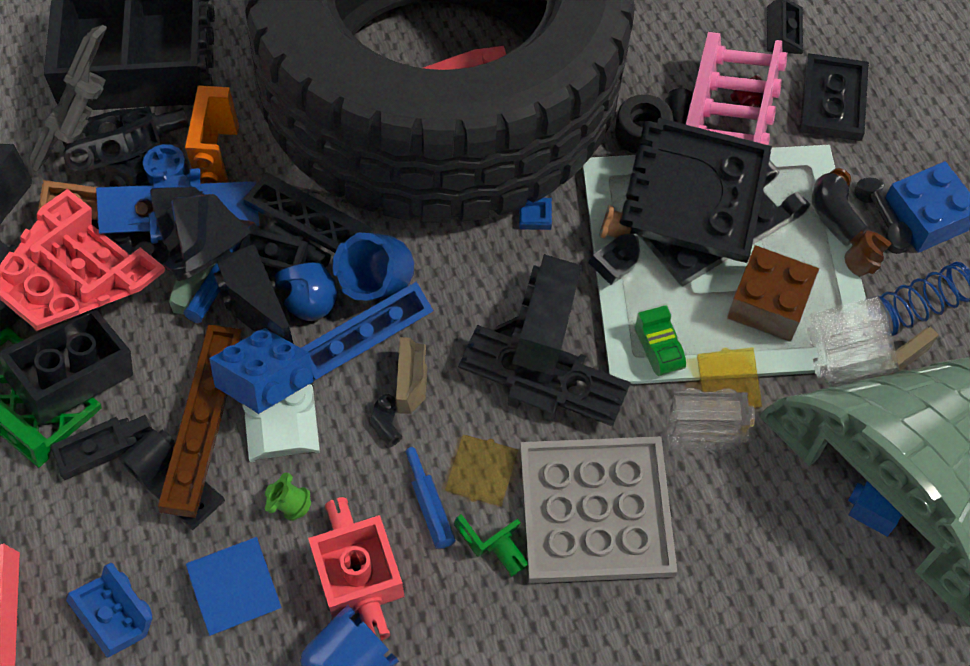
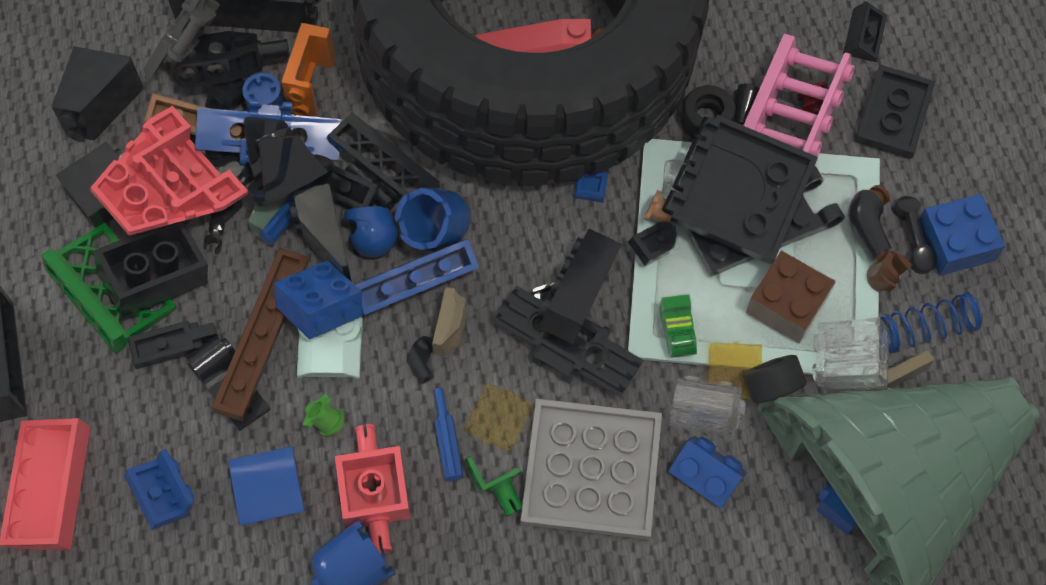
camera: 10 degrees right, 5 degrees up
none -> black arm [204,198,244,254]
none -> blue bracket [668,436,747,509]
none -> black tyre [743,355,807,403]

